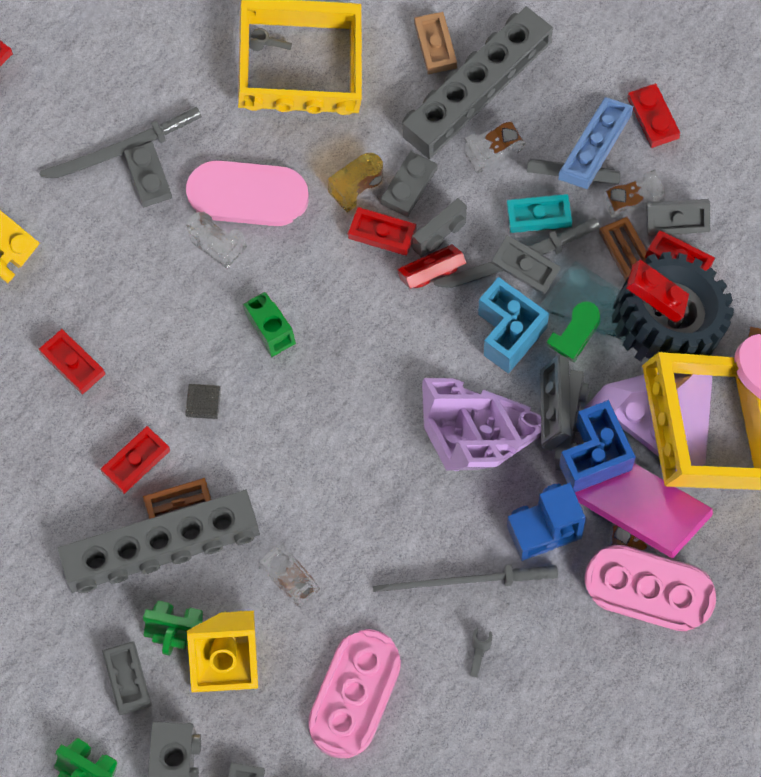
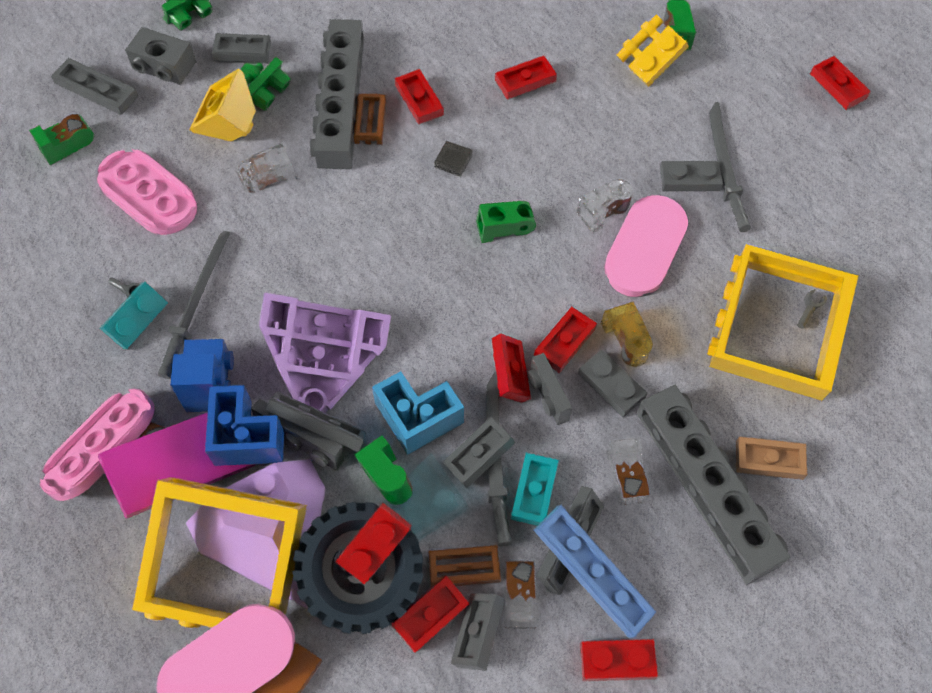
camera: 105 degrees right, 5 degrees down
none -> teal plate [99,281,168,349]

